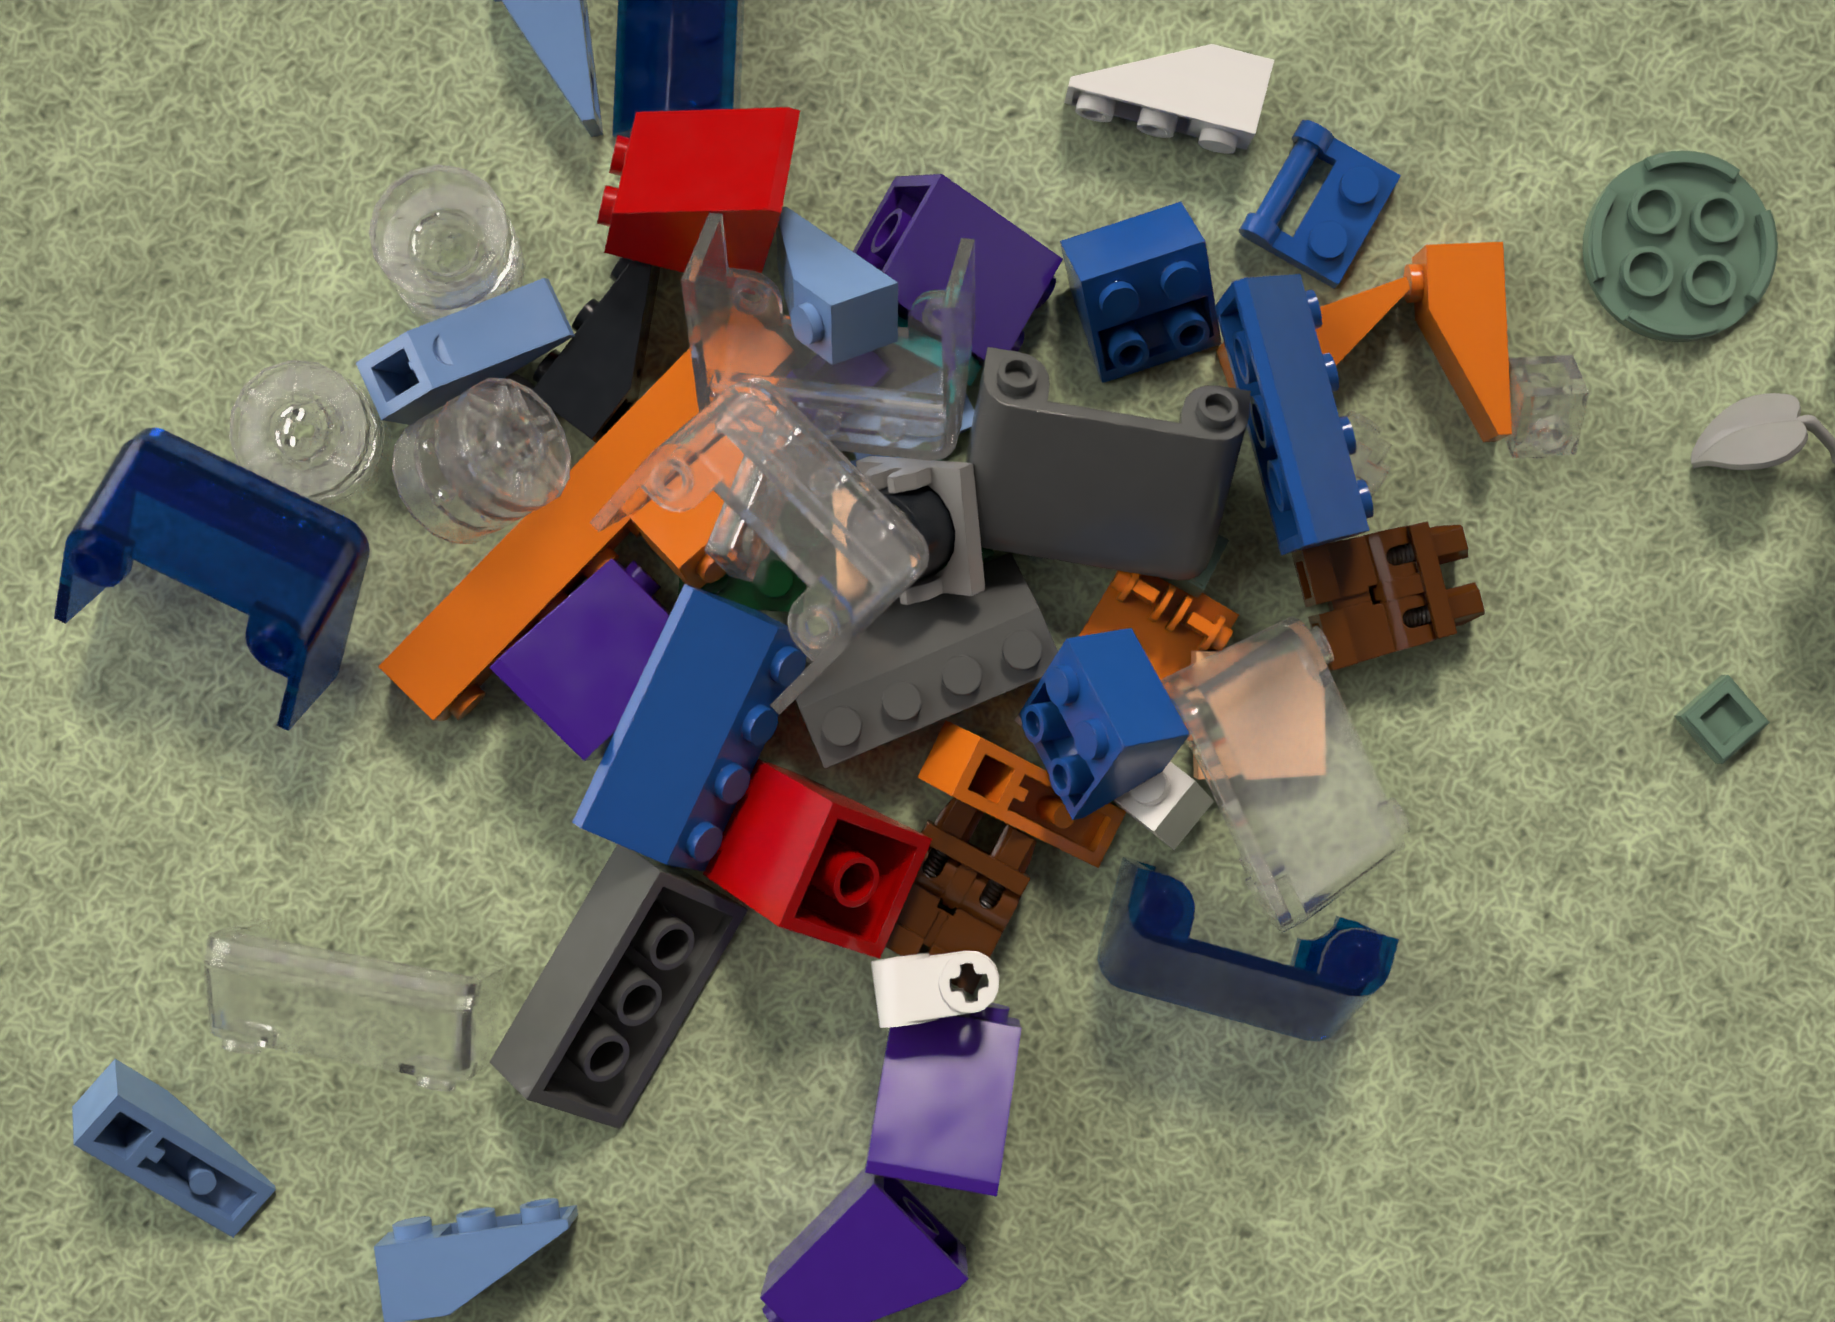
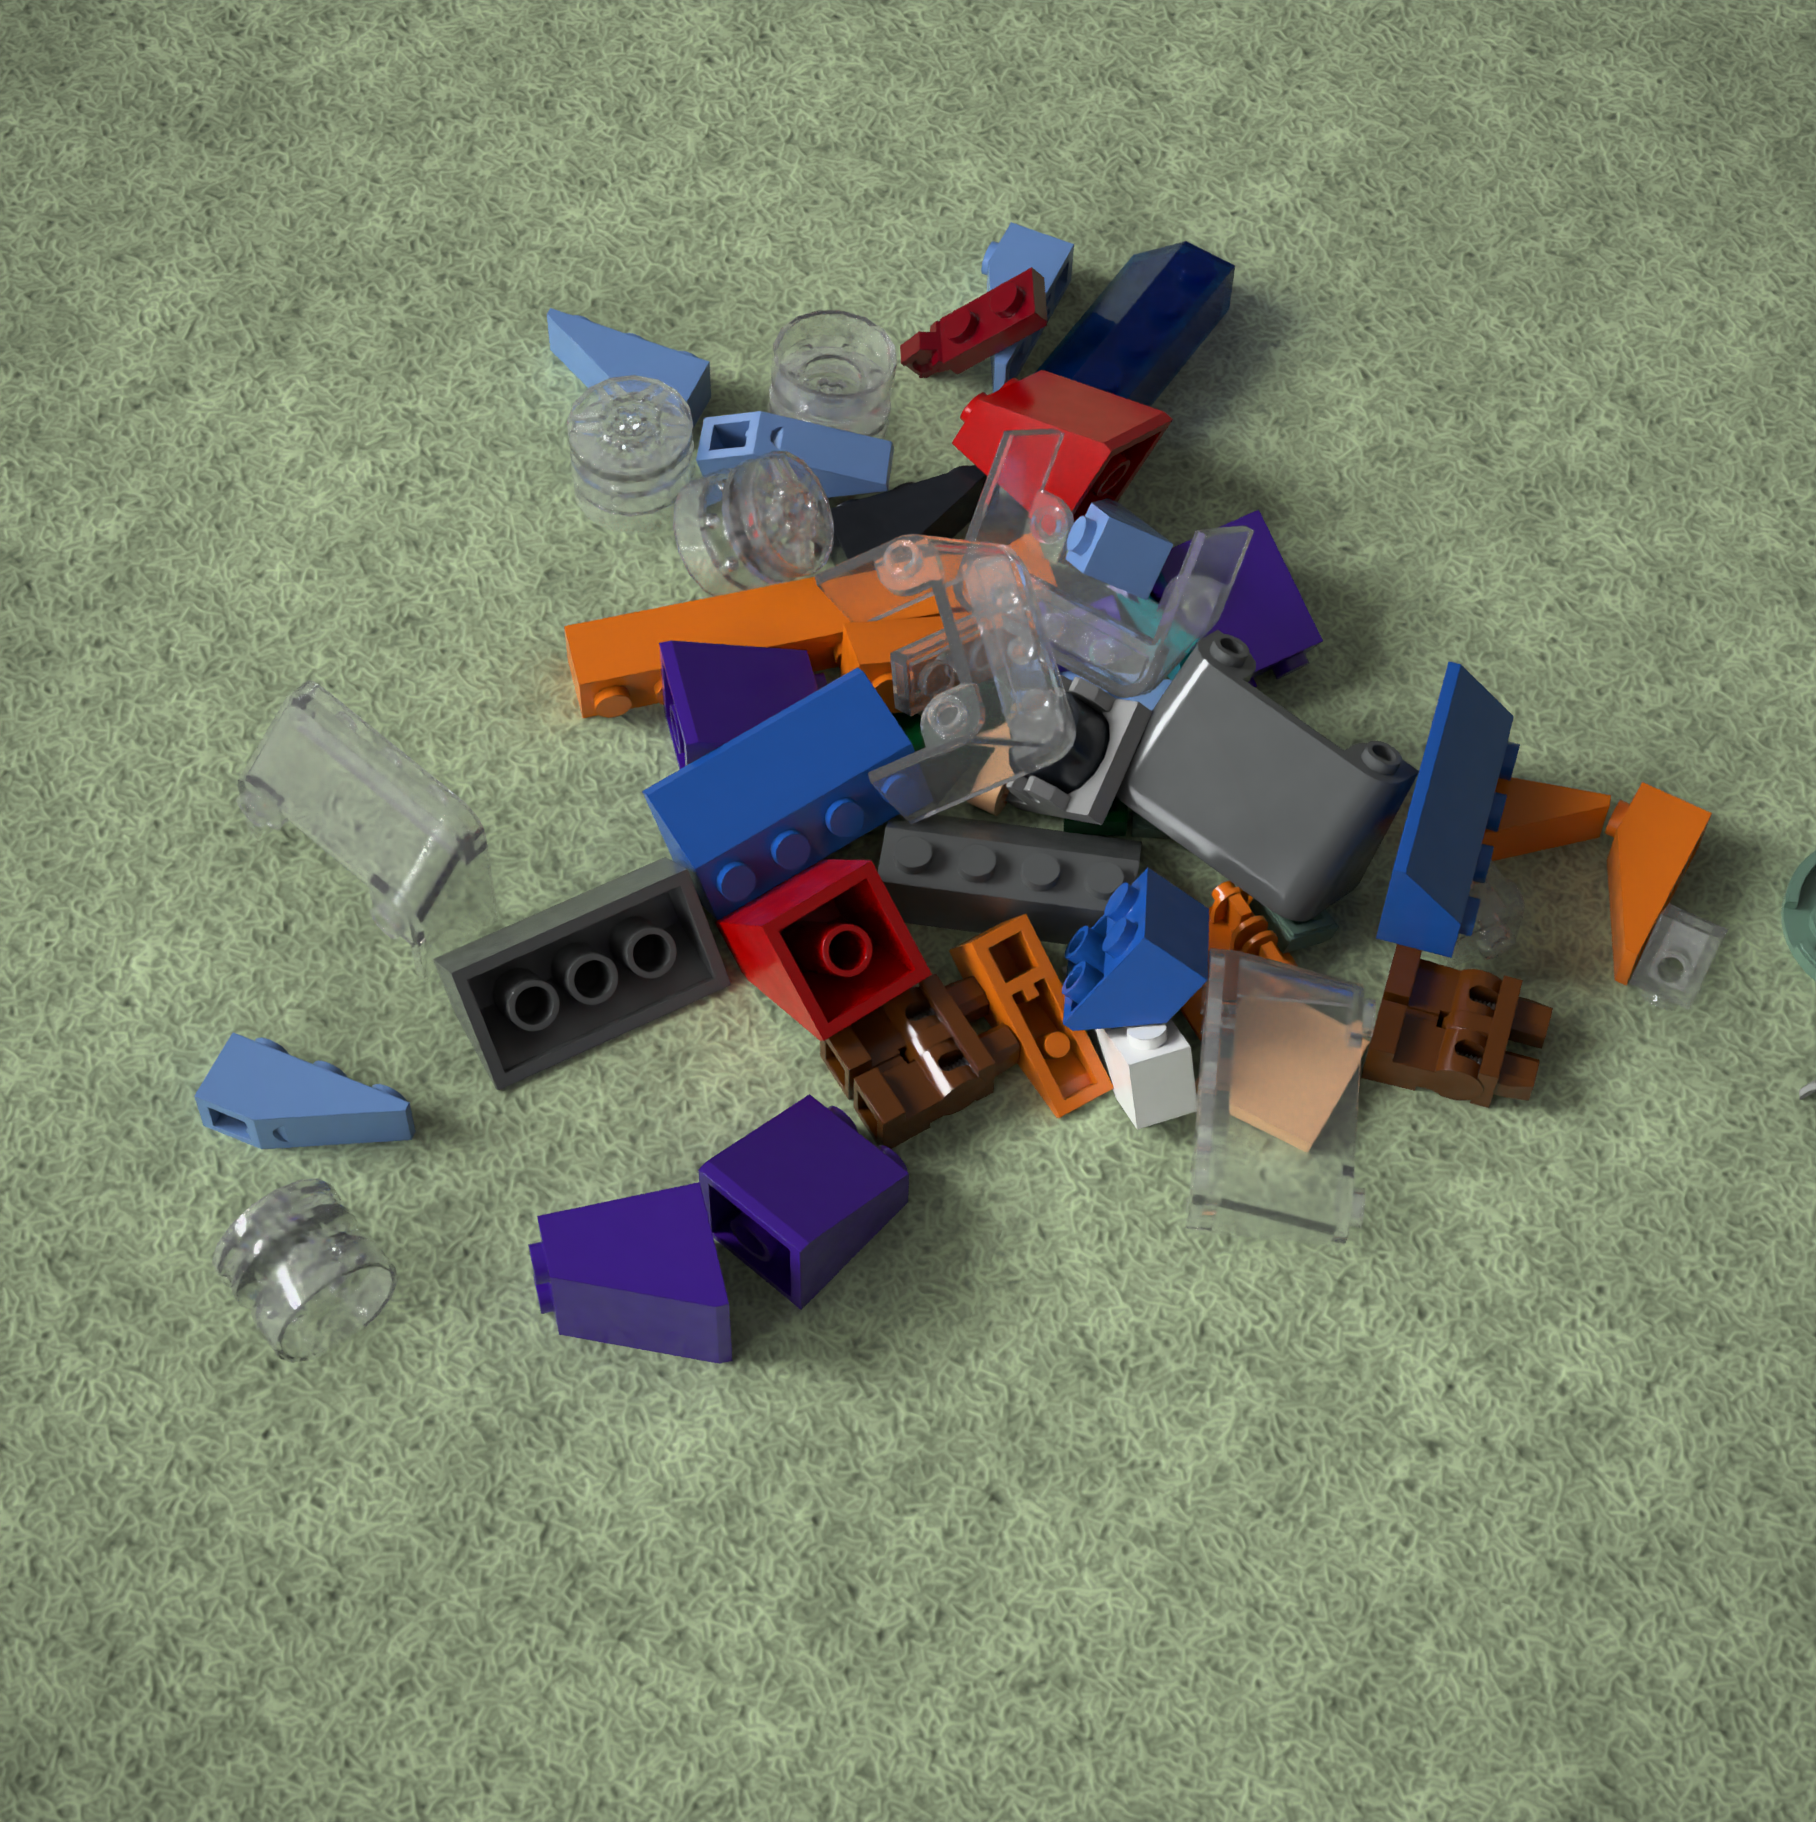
camera: 30 degrees right, 30 degrees down
clear blue windscreen [54,427,370,731] -> none
medium blue slope [72,1059,276,1238] -> none
white piece [871,950,999,1028] -> none
blue slope [1060,202,1222,383] -> none
white slope [1064,44,1274,154] -> none
clear blue windscreen [1097,857,1399,1042] -> none
blue plate [1239,120,1401,289] -> none
sand green tile [1674,675,1770,764] -> none
none -> medium blue slope [547,308,711,448]
none -> dark red hinge [900,267,1048,378]

